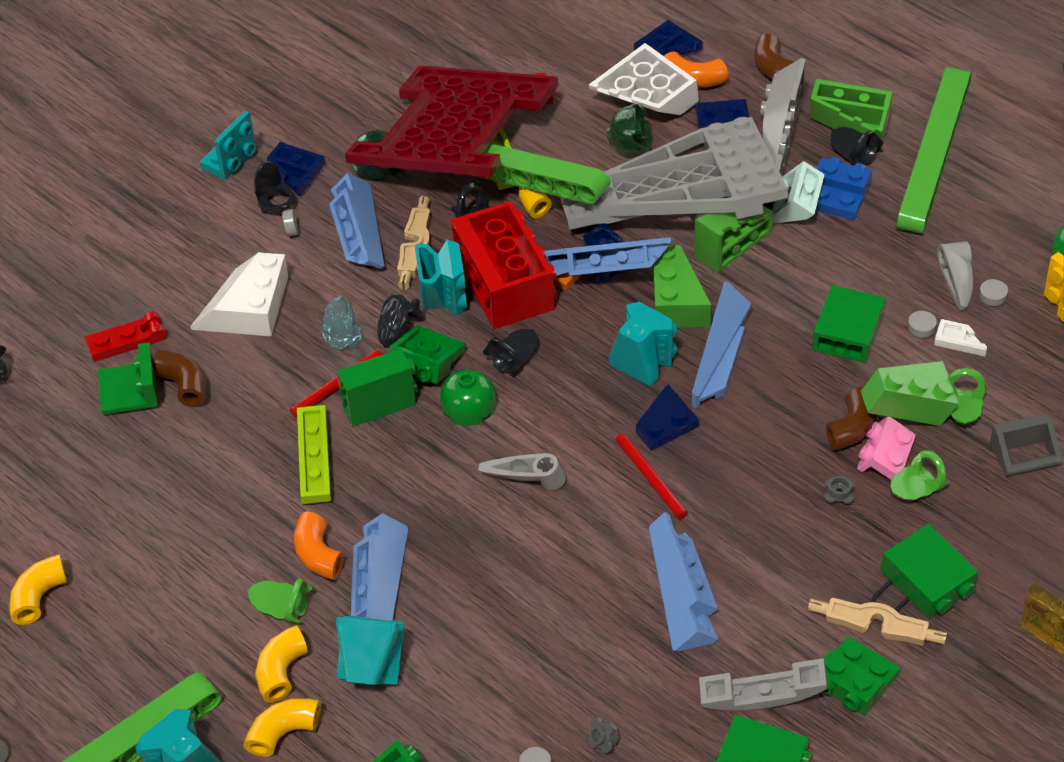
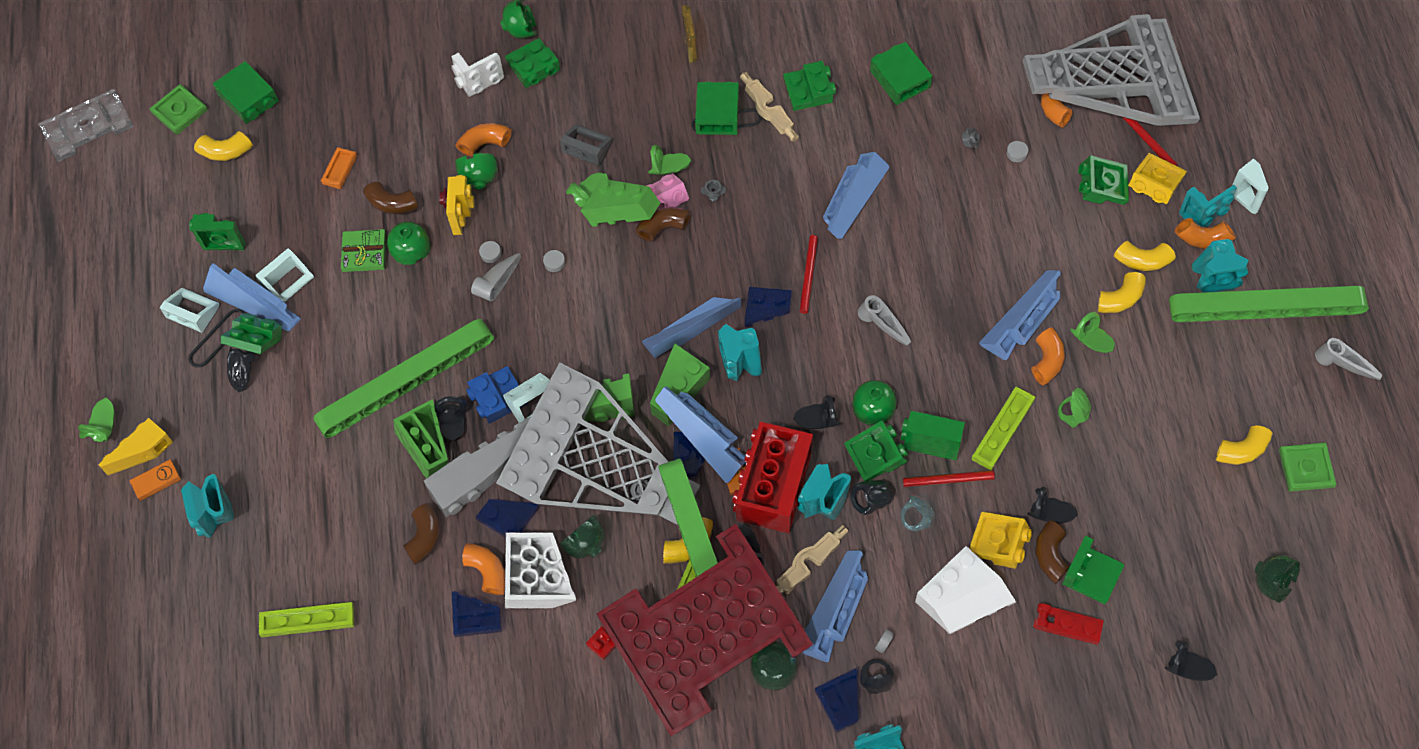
camera: 140 degrees left, 15 degrees up
teal piece [336,616,404,685] -> none
light grey slope [699,658,827,710] -> none
green brick [812,285,886,363] -> none
white tile [934,319,987,357] -> none
none -> yellow plate [969,512,1032,569]
none -> black piece [1027,486,1077,523]
none -> bright green piece [1057,388,1091,428]

